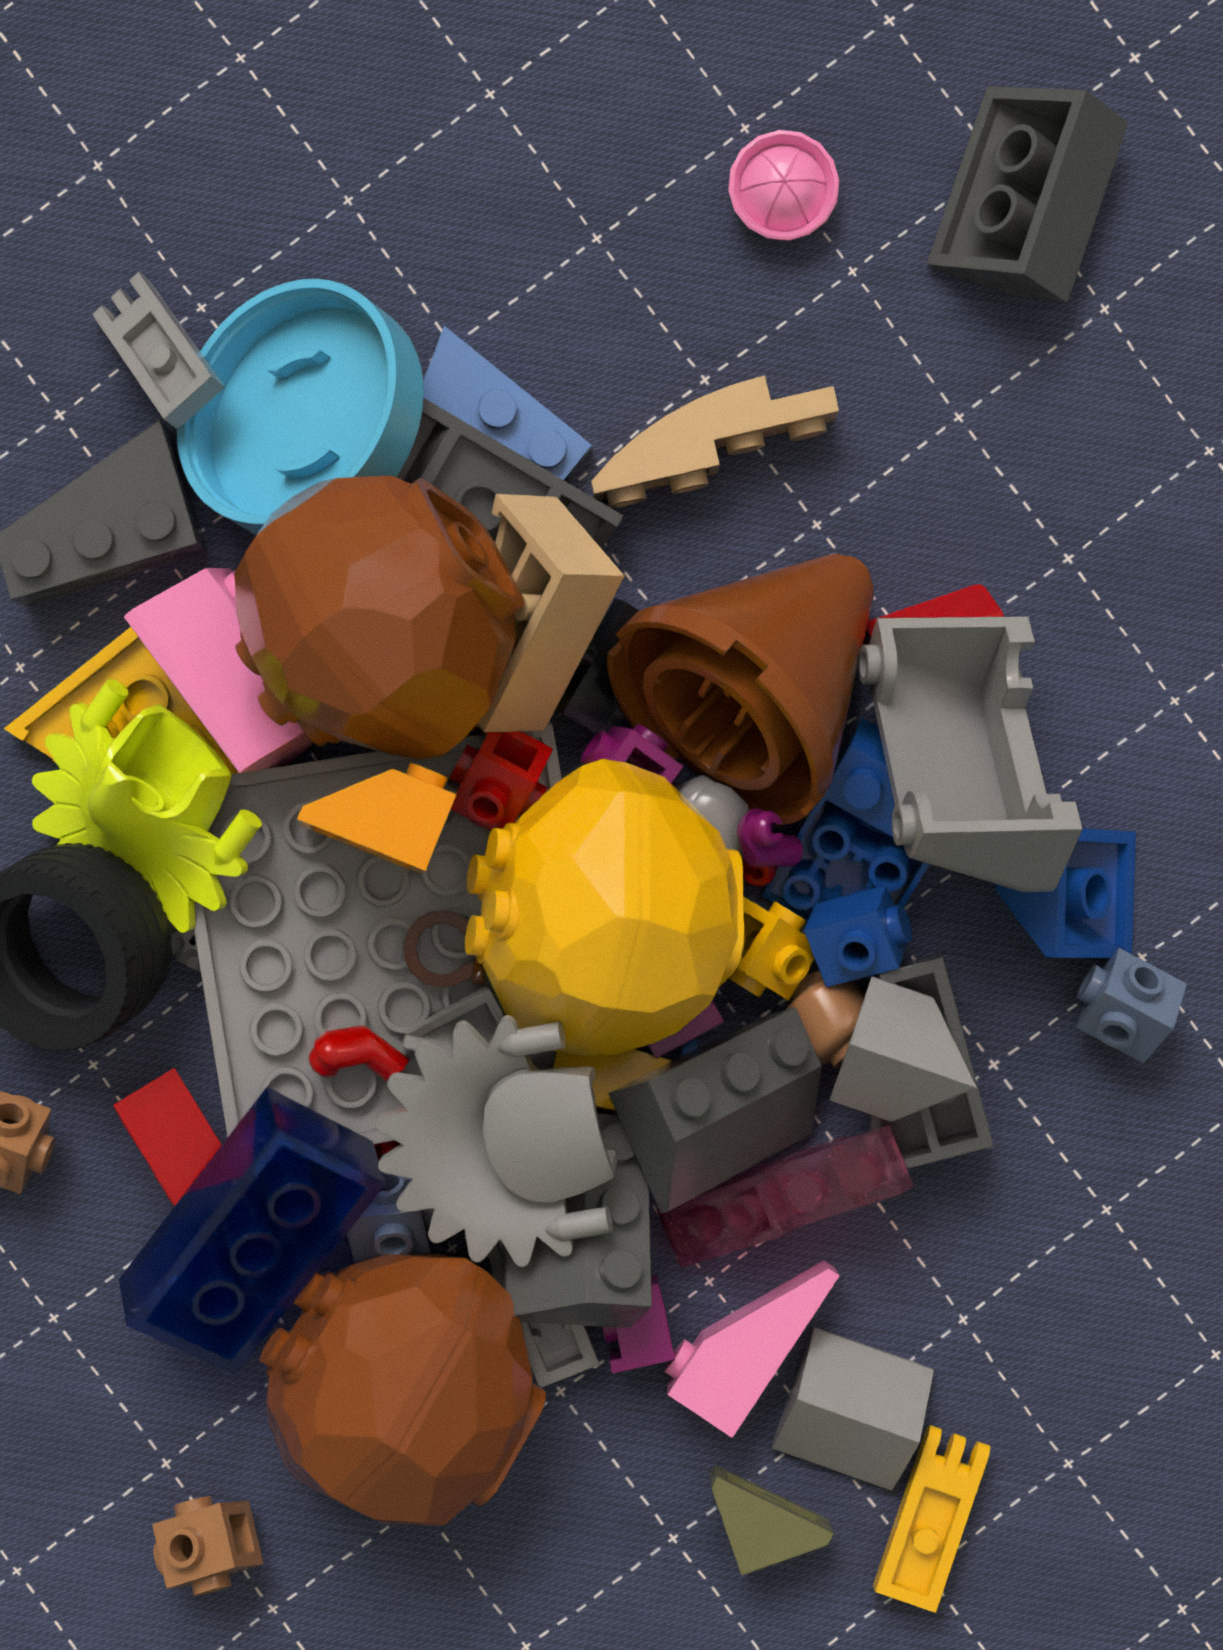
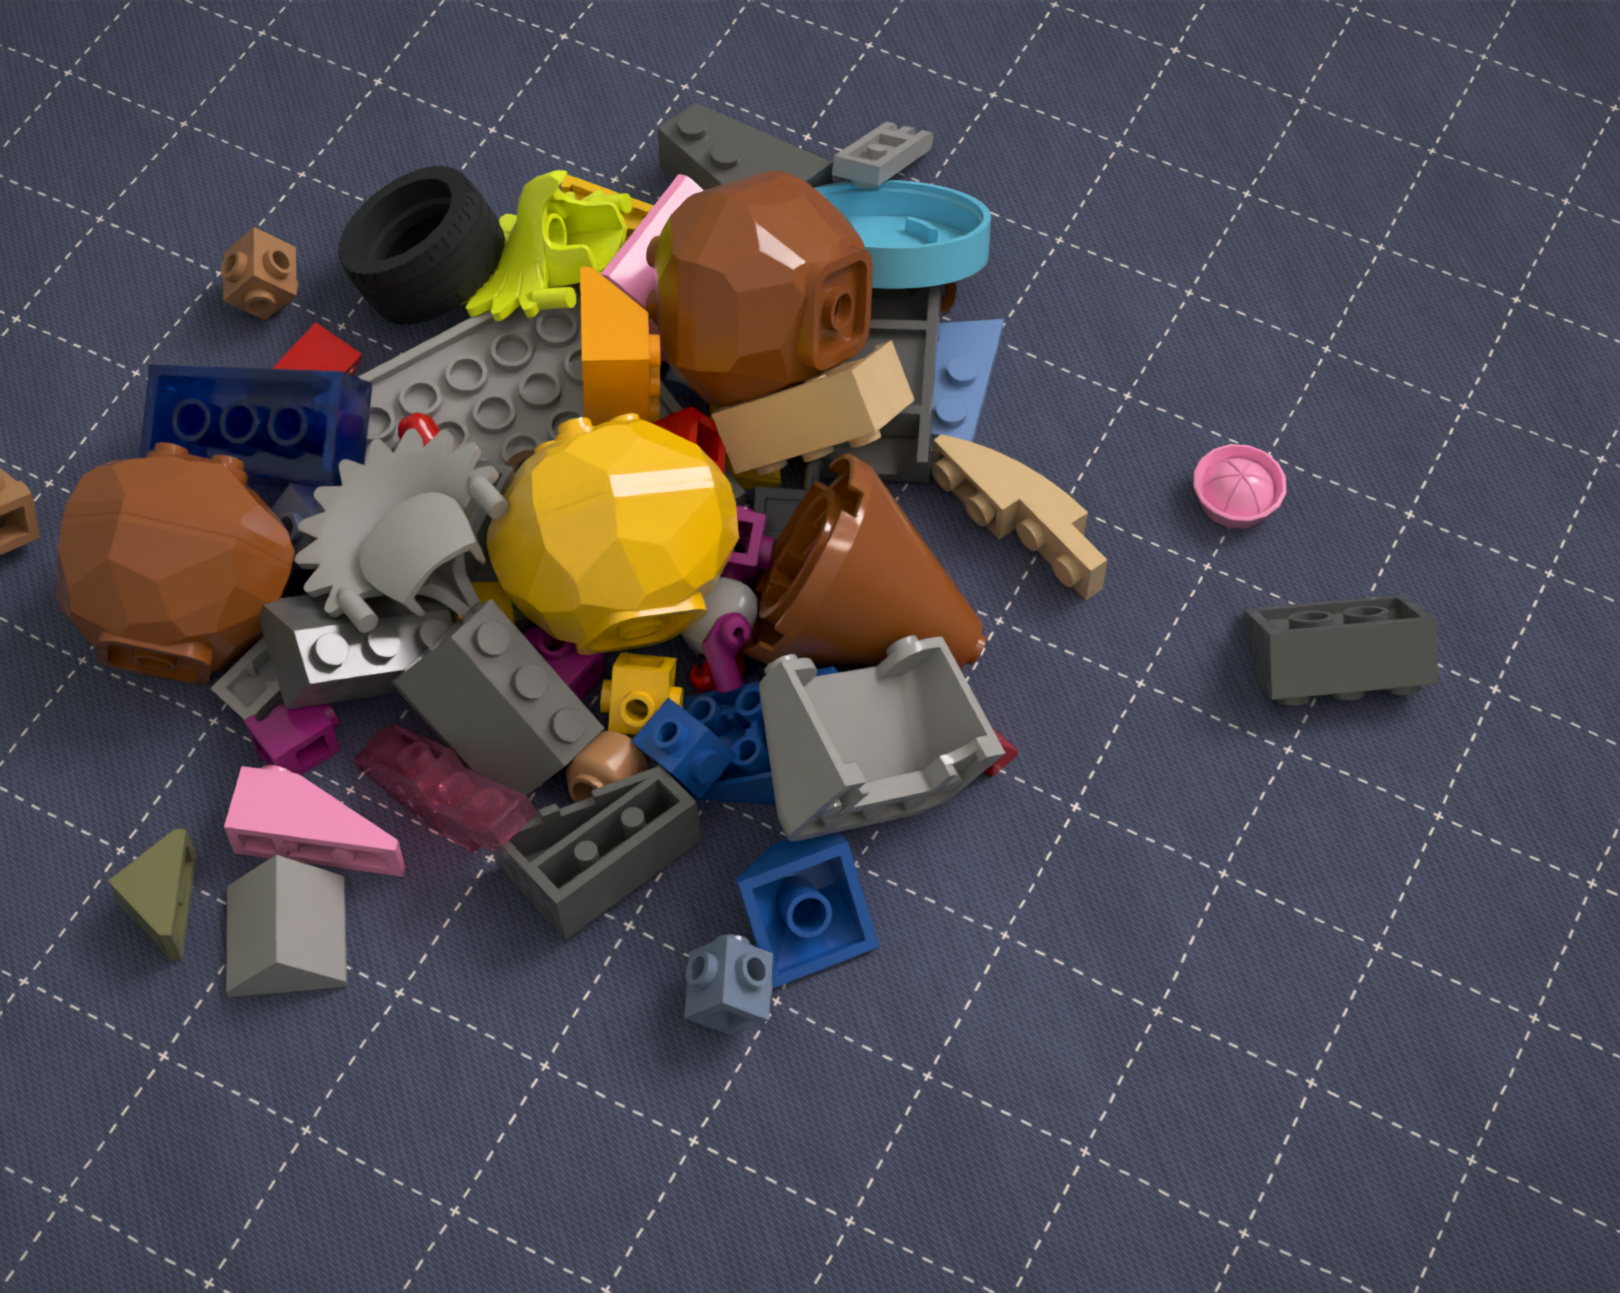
camera: 65 degrees right, 30 degrees down
light grey slope [830,976,977,1122] -> none
yellow hinge [873,1425,990,1613] -> none

